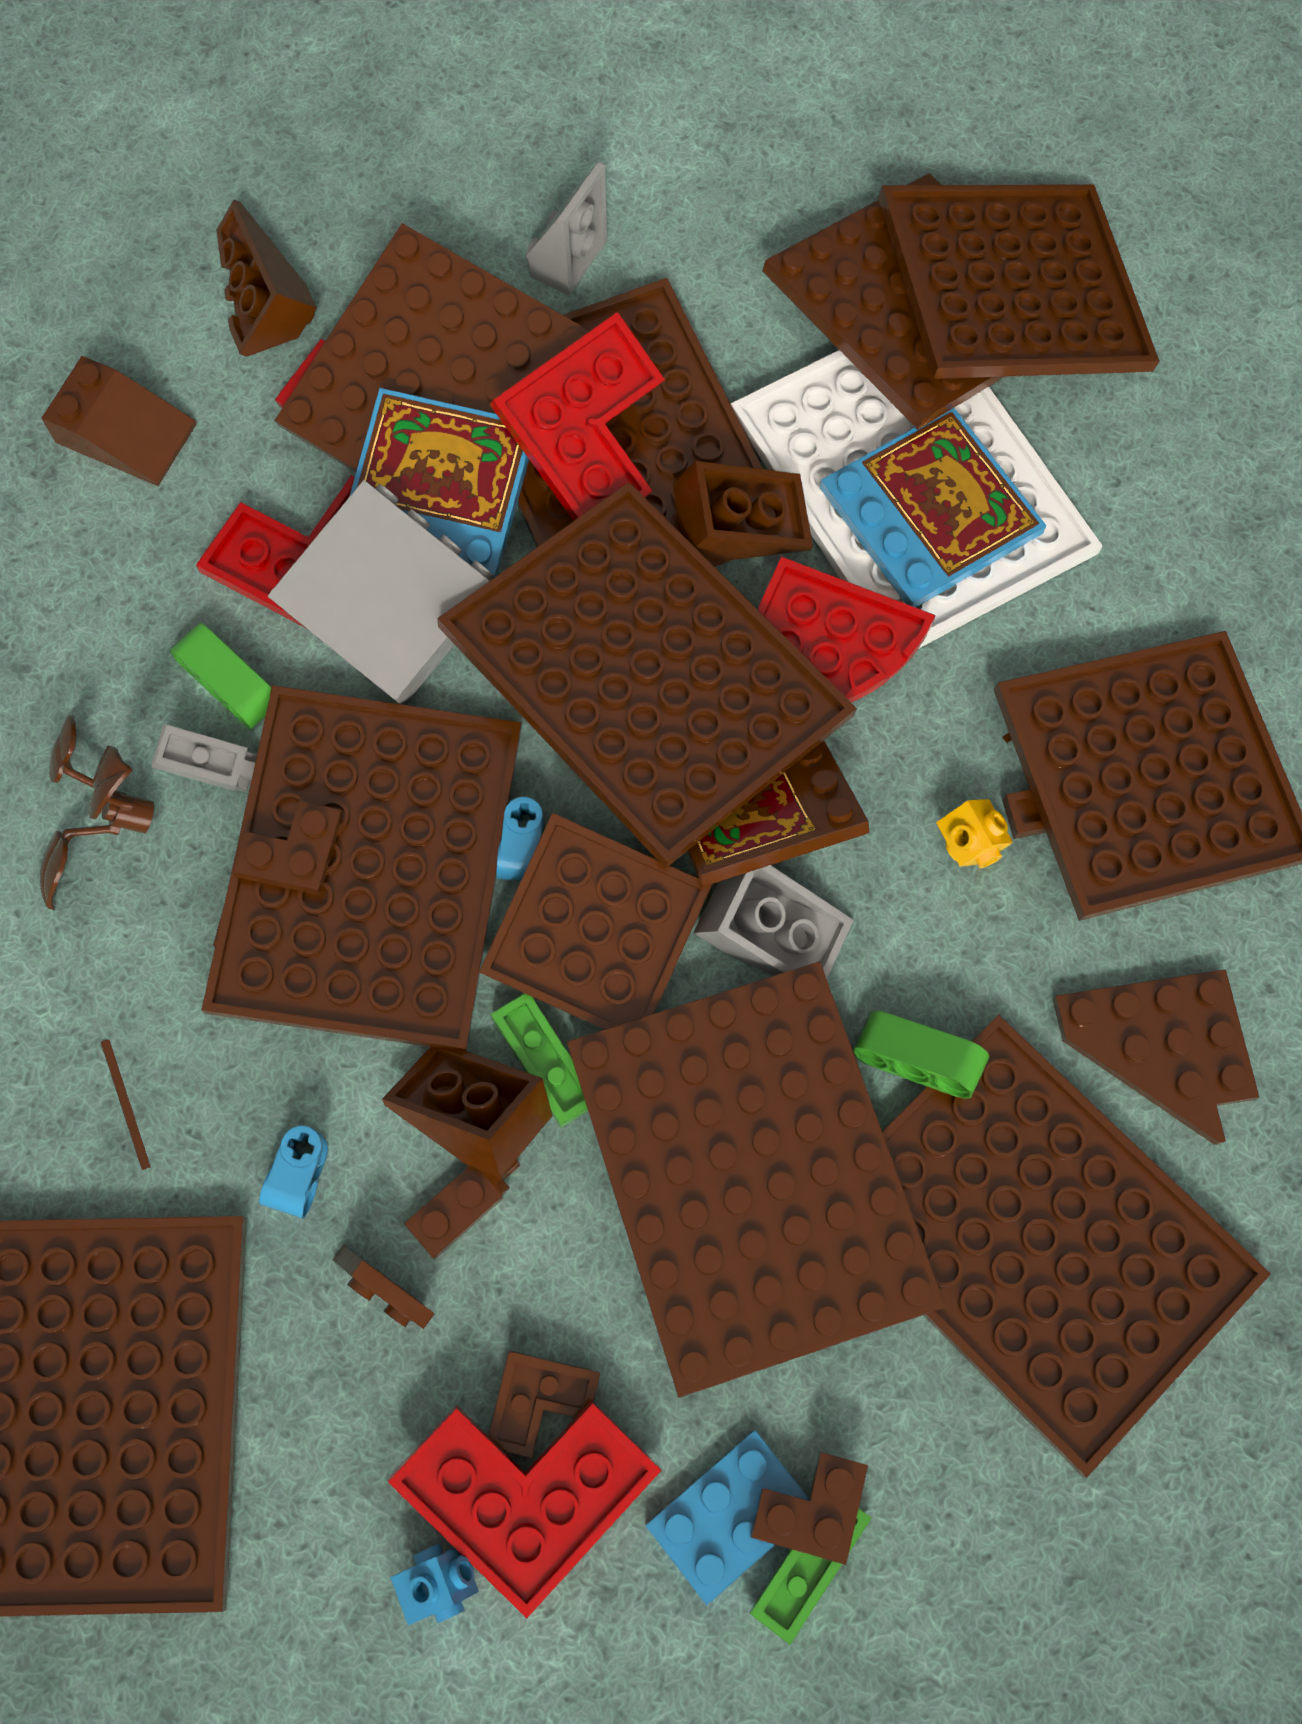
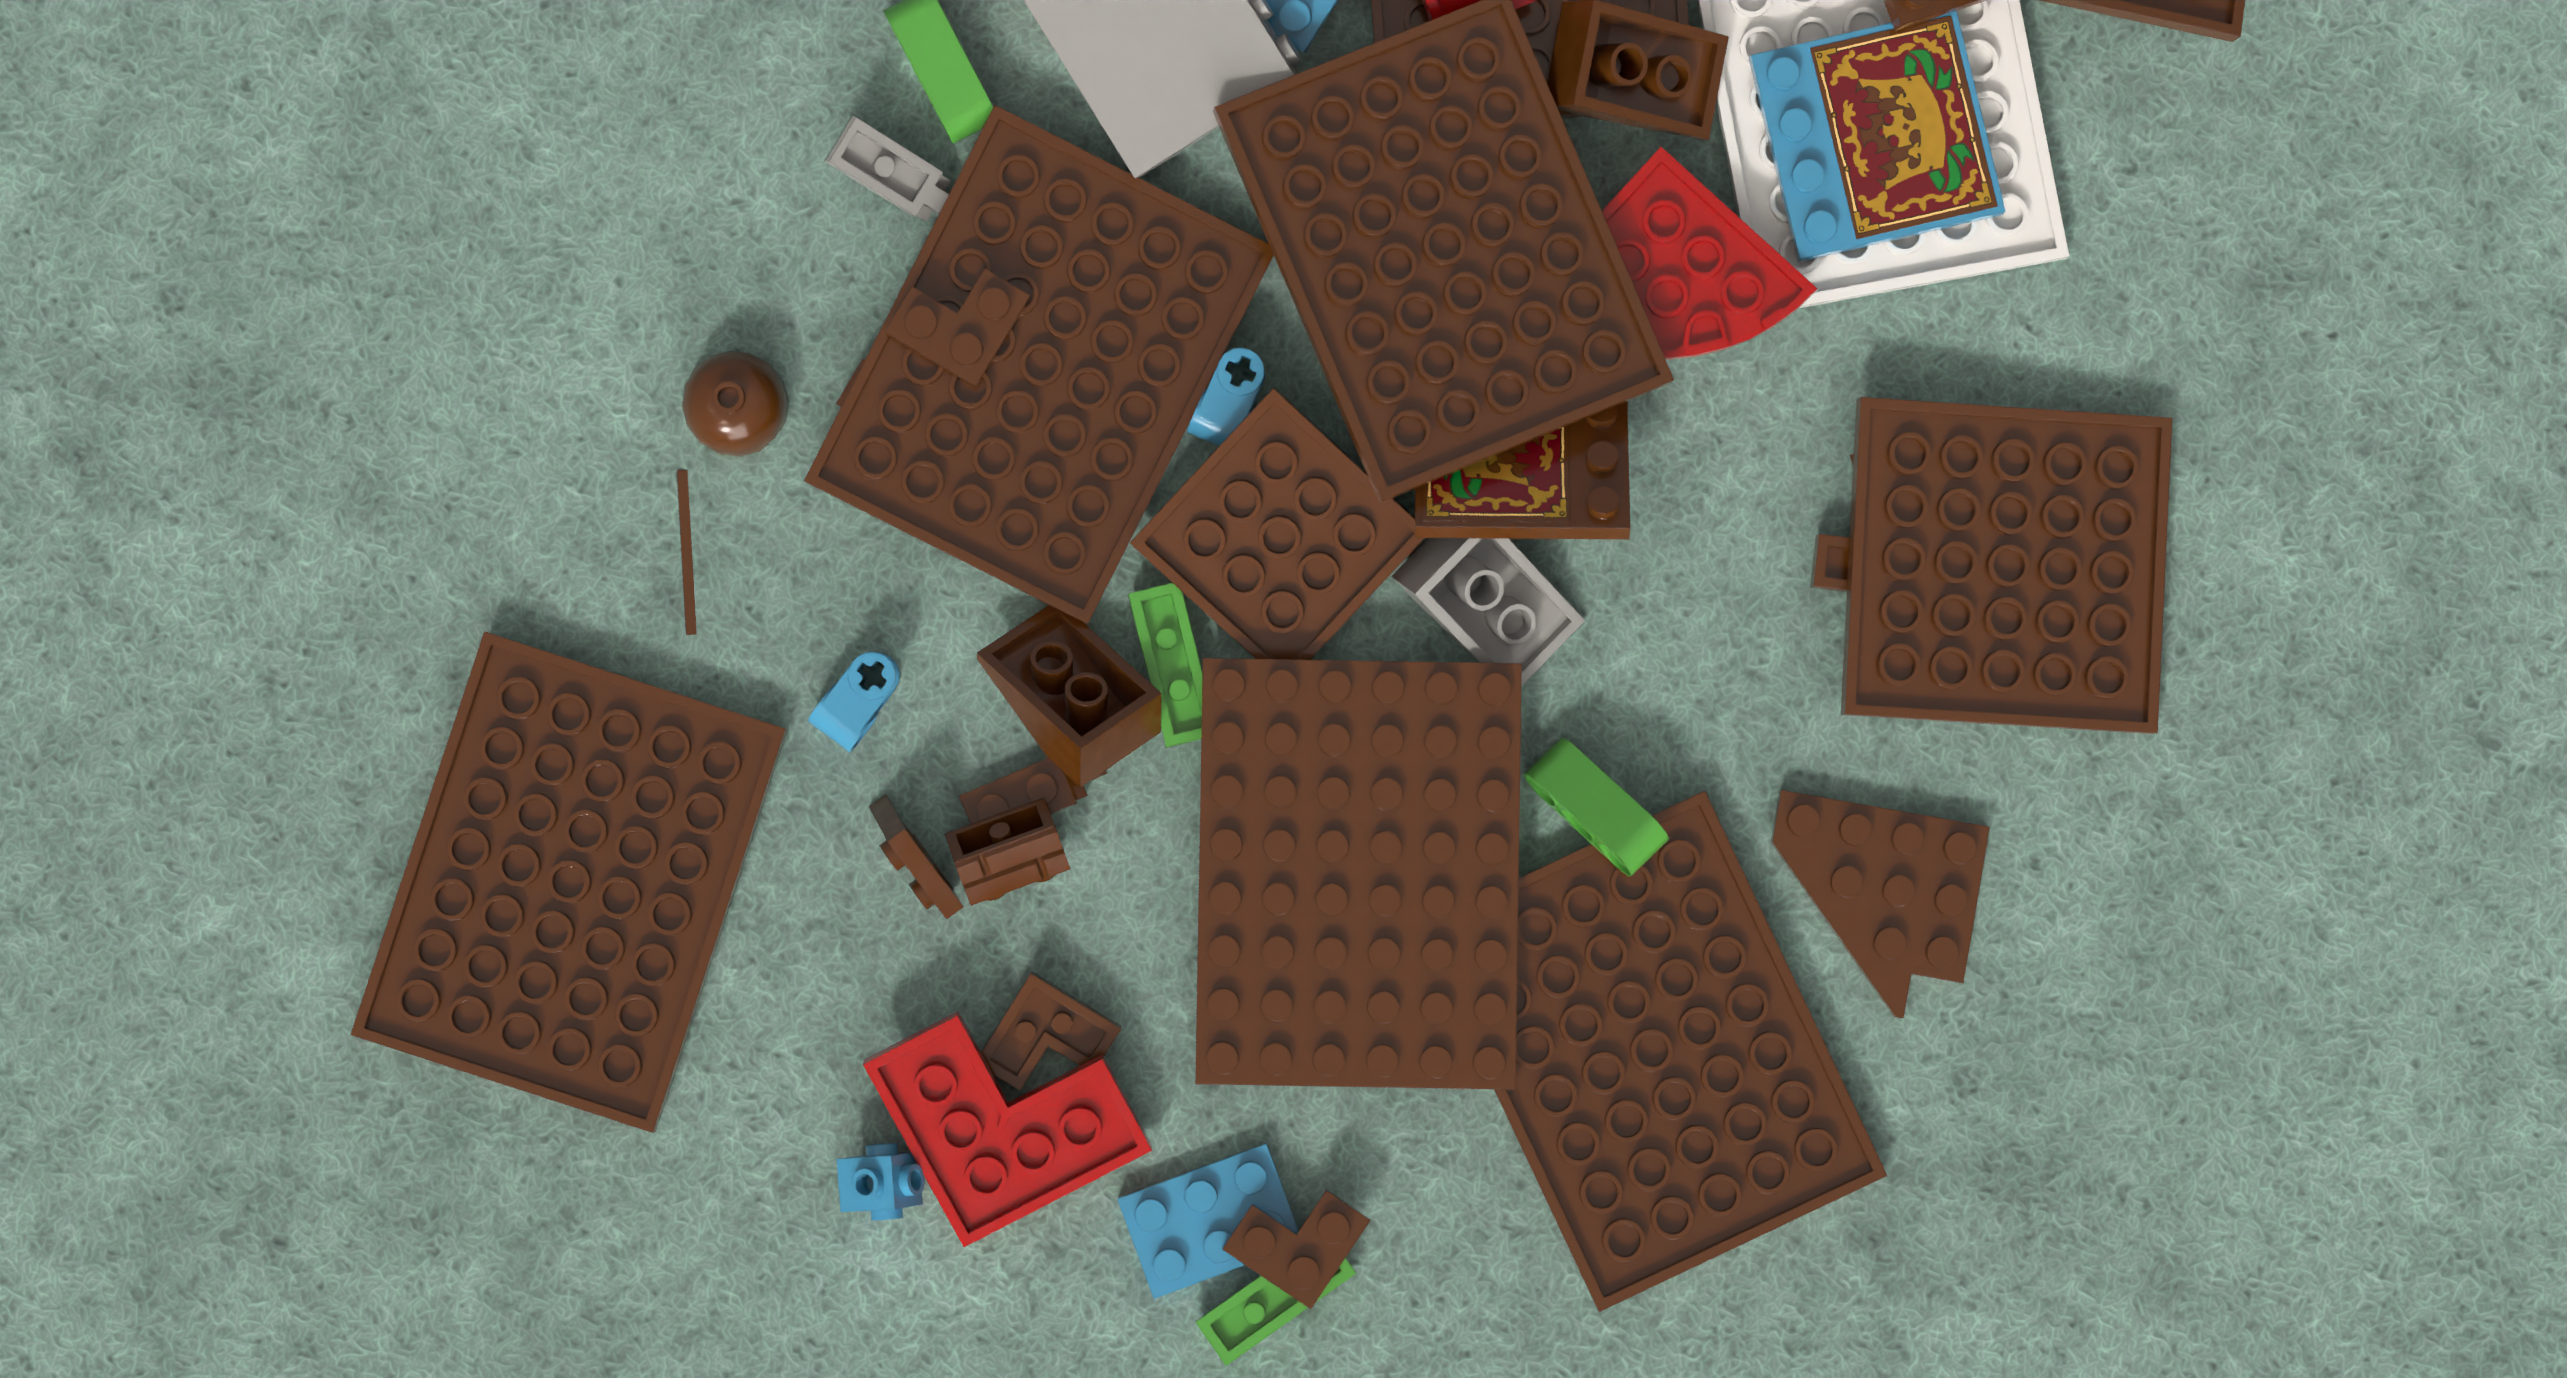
camera: 20 degrees right, 15 degrees up
reddish brown plant [40,714,154,910] -> none
yellow brick [936,799,1013,869] -> none
none -> reddish brown cylinder [682,351,789,457]
none -> reddish brown brick [945,797,1070,906]

